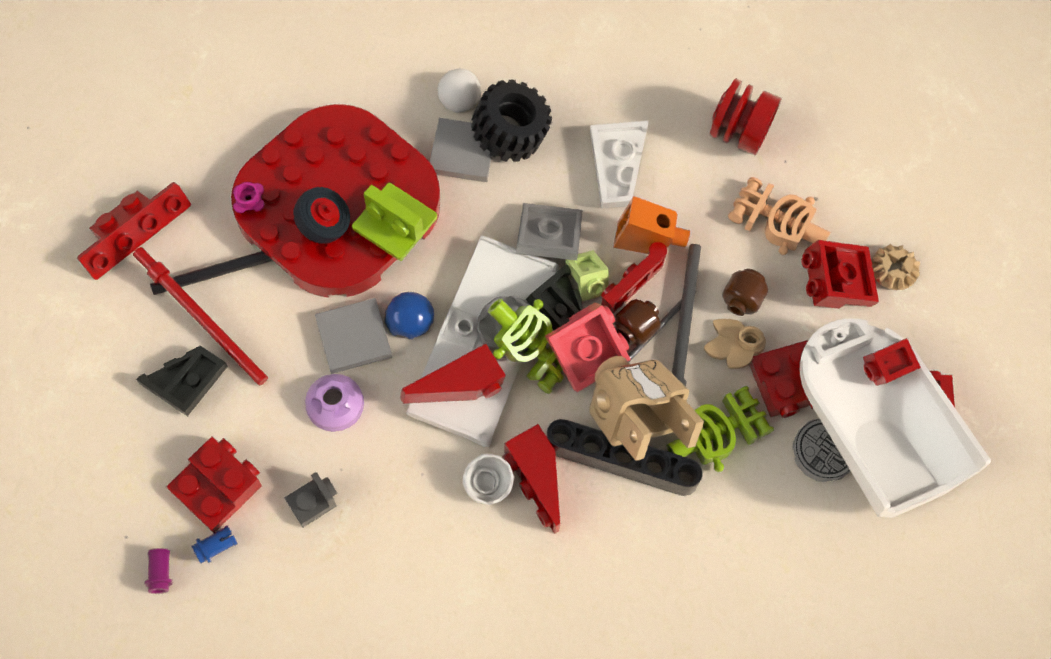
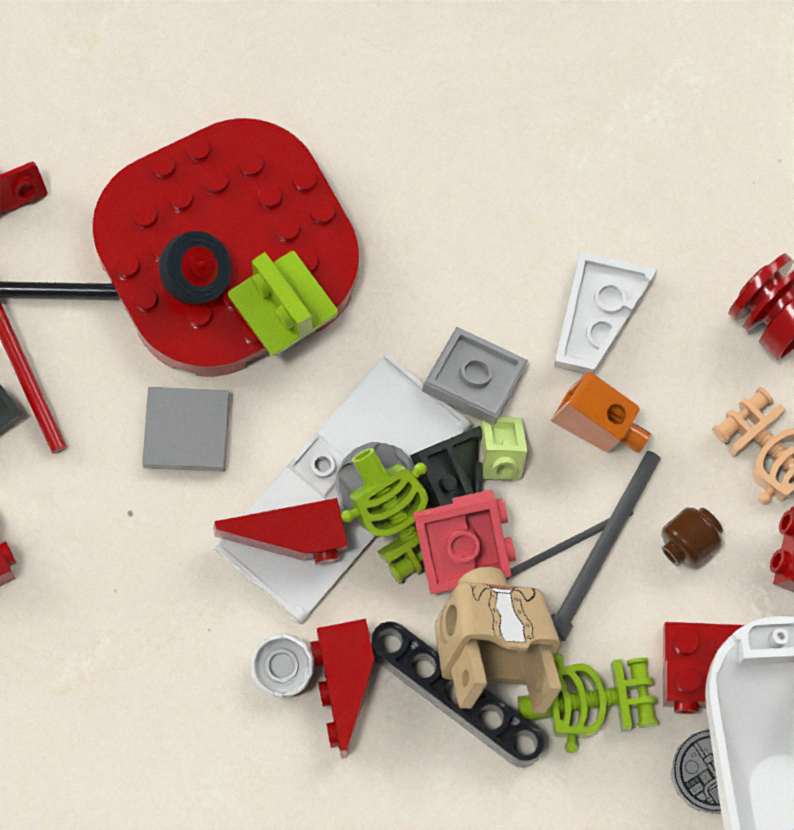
camera: 20 degrees right, 5 degrees up
dark pink plate [233,182,265,213] -> none
dark grey bracket [284,472,338,528] -> none
lavender piece [305,374,364,432] -> none
blue hair [384,292,434,339] -> none
light grey tile [430,118,492,182] -> none
white hair [438,68,481,113] -> none
black tyre [471,79,552,162] -> none
red plate [601,242,667,314] -> none
reddish brown head [614,299,661,346] -> none
tan plate [704,319,766,369] -> none

